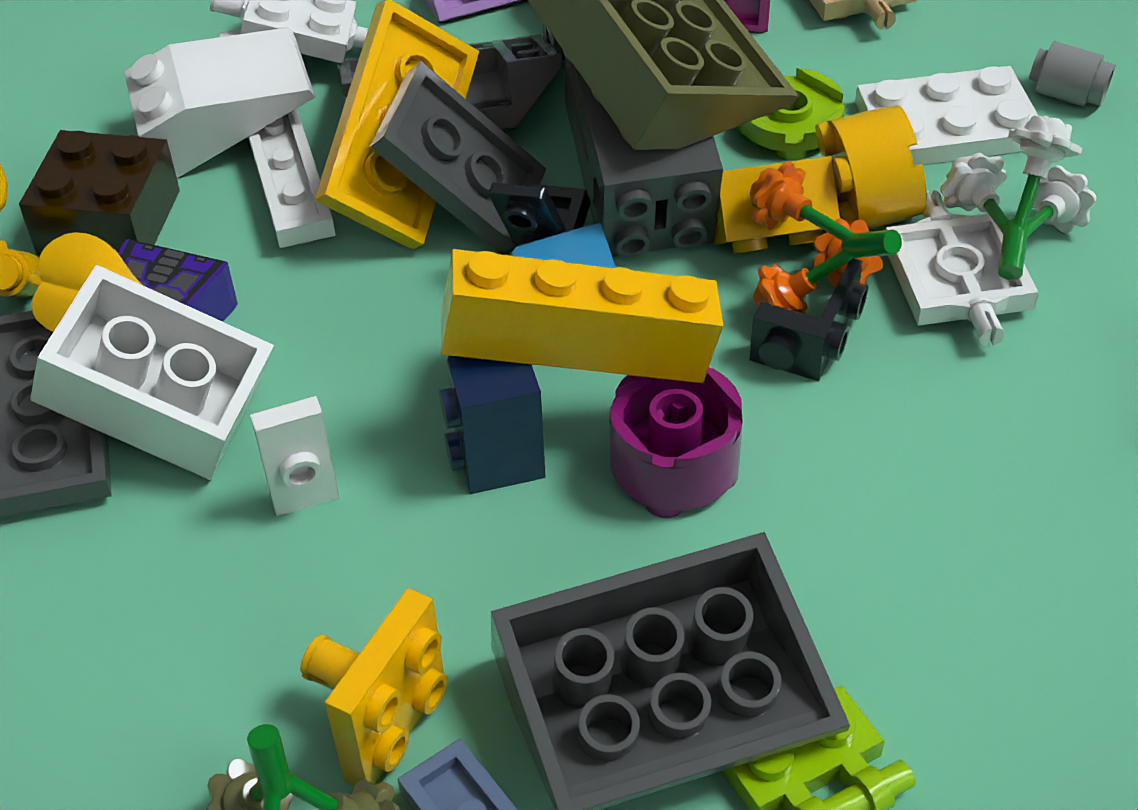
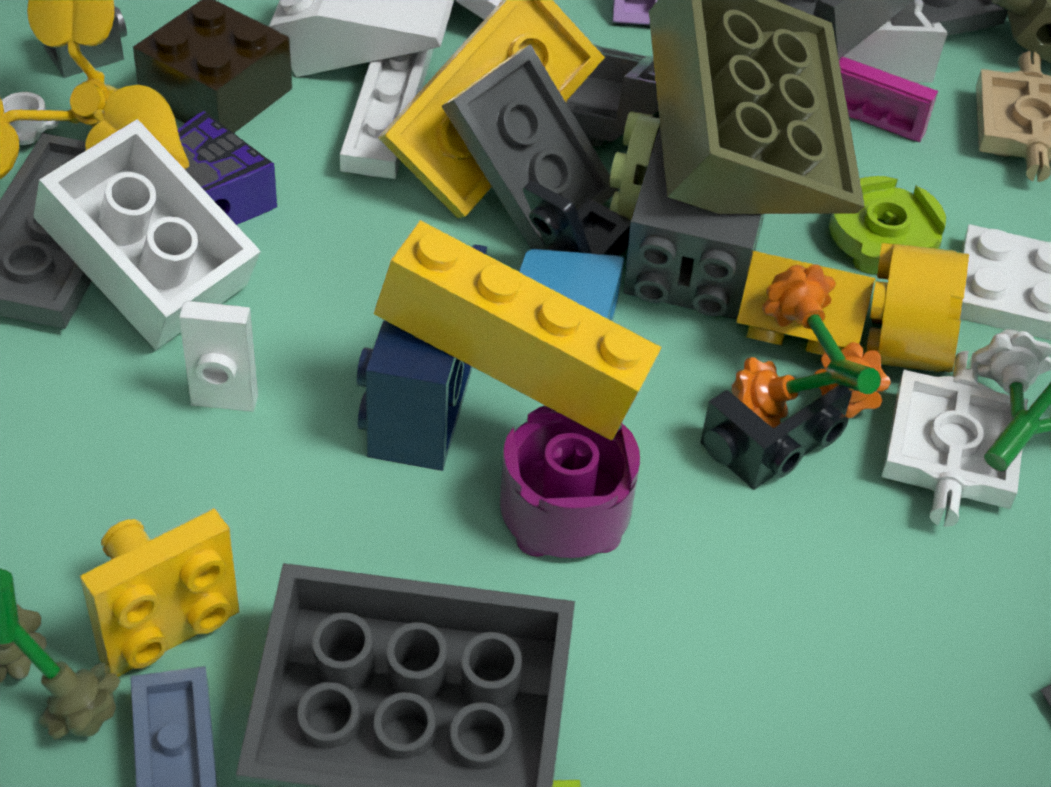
camera: 20 degrees right, 0 degrees up
none -> yellowish green plate [610,111,660,220]

